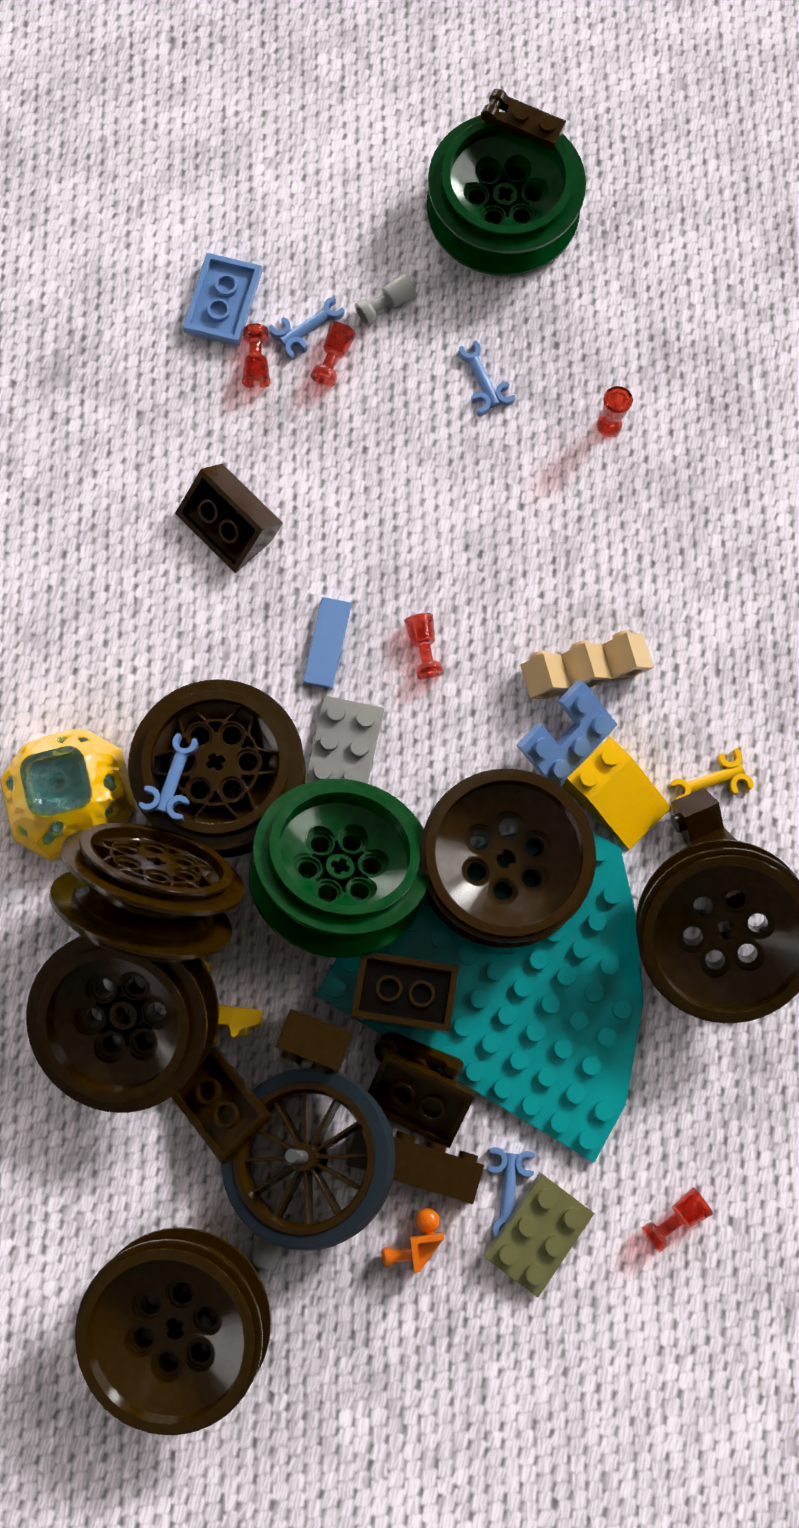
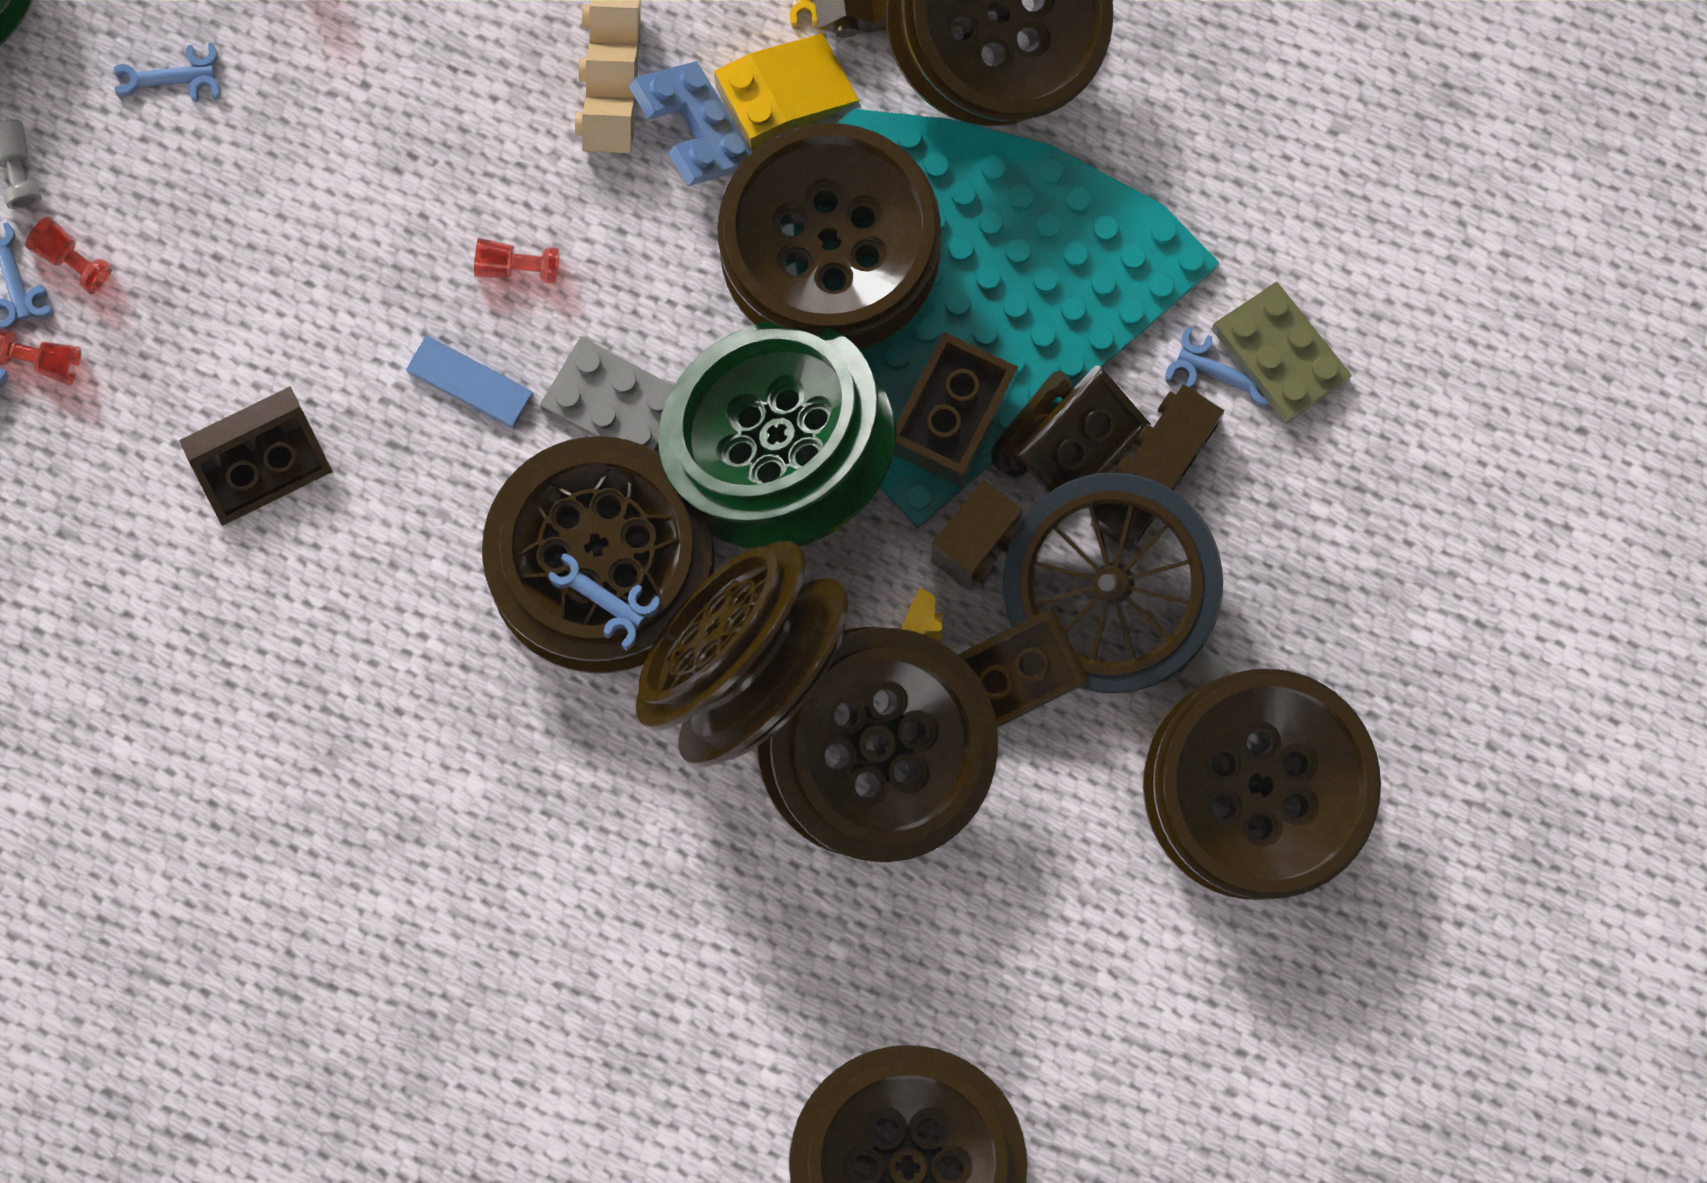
camera: 65 degrees left, 0 degrees up
yellow rock [0,729,136,861] -> none
orange piece [381,1207,444,1273] -> none
clear red piece [641,1187,713,1253] -> none

